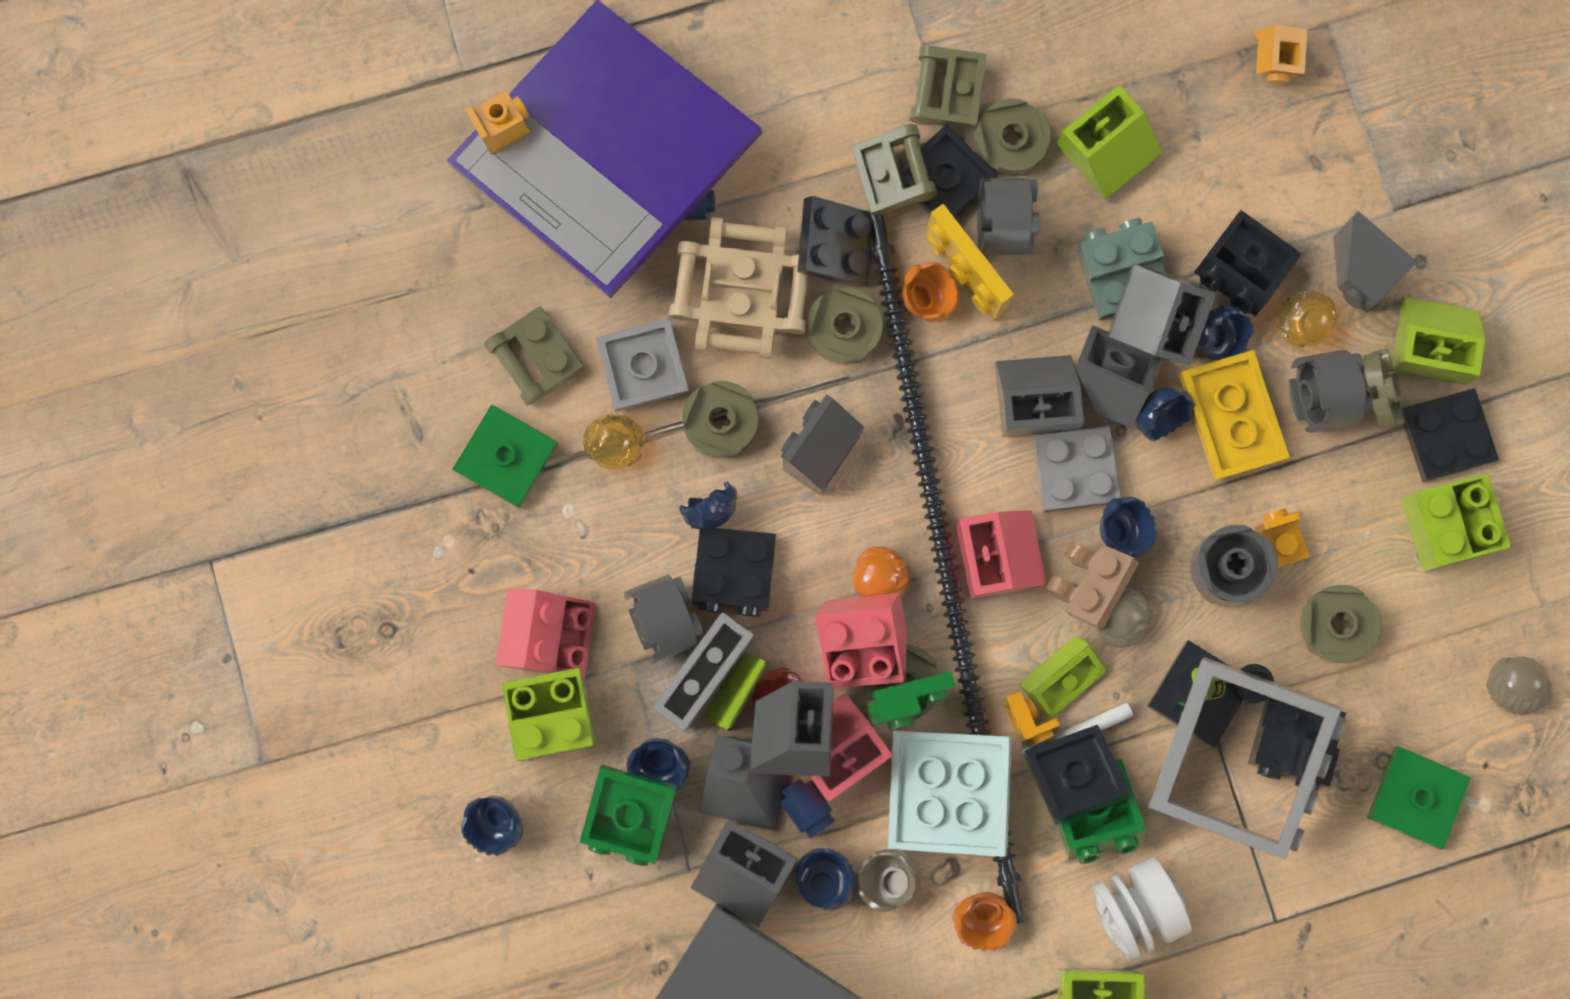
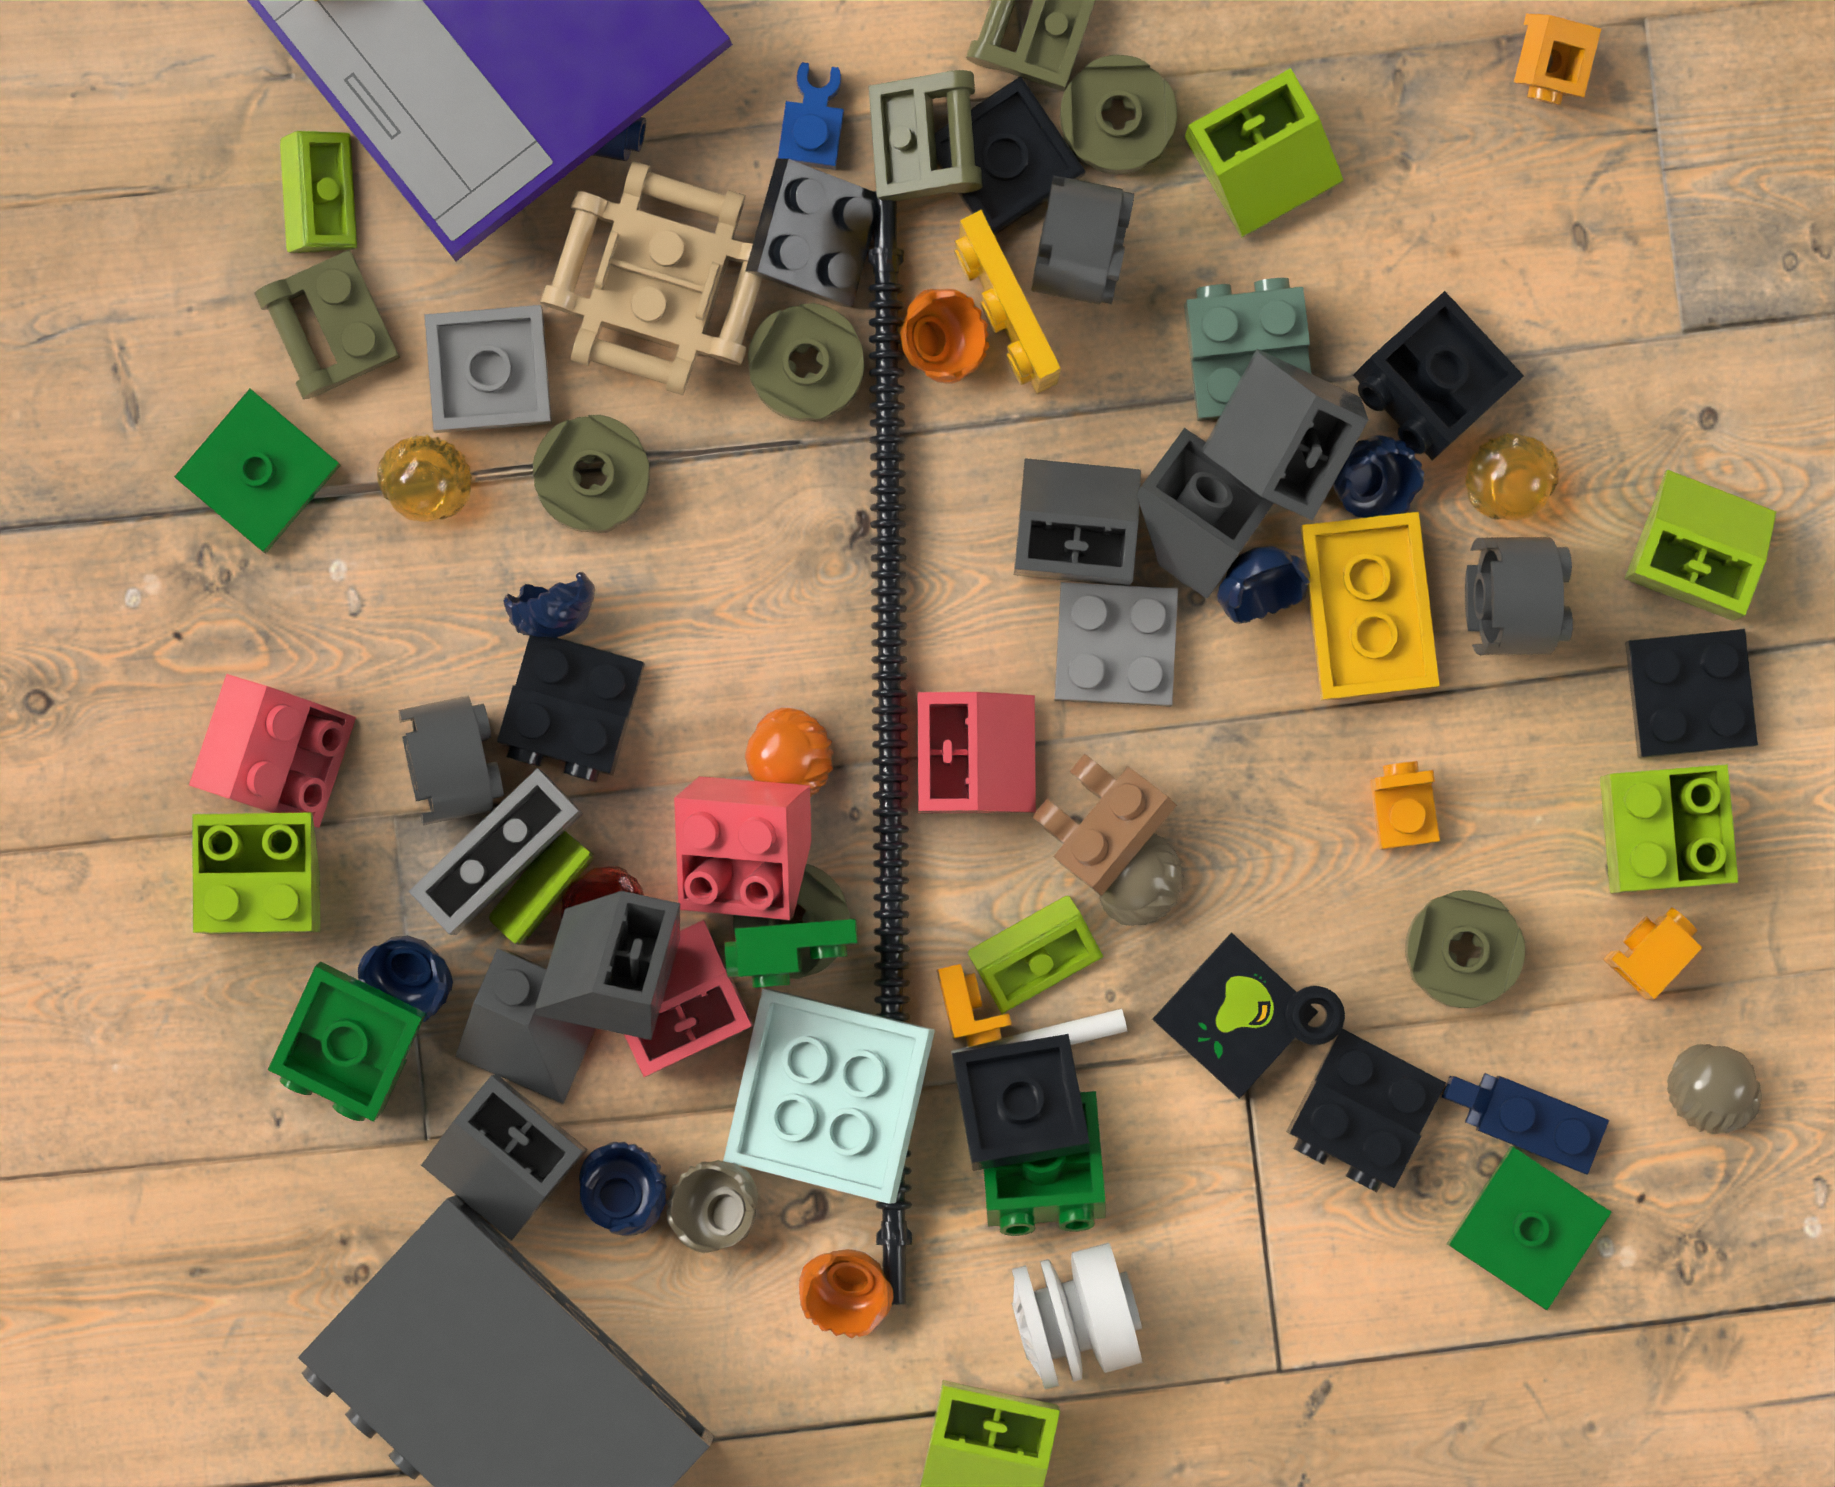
camera: 10 degrees right, 5 degrees up
dark blue hair [461,795,523,856] -> none
dark blue brick [780,778,835,839] -> none
dark grey slope [781,394,864,496] -> none
dark blue hair [1099,497,1158,558] -> none
light grey window [1149,657,1346,860] -> none
dark grey brick [1190,525,1278,607] -> none
dark grey slope [1333,211,1417,313] -> none
olive plate [1364,349,1405,428] -> none
none -> lime slope [280,131,357,253]
none -> blue plate [778,62,844,170]
none -> dark blue hinge [1442,1073,1609,1175]
none -> light orange brick [1603,907,1703,1000]

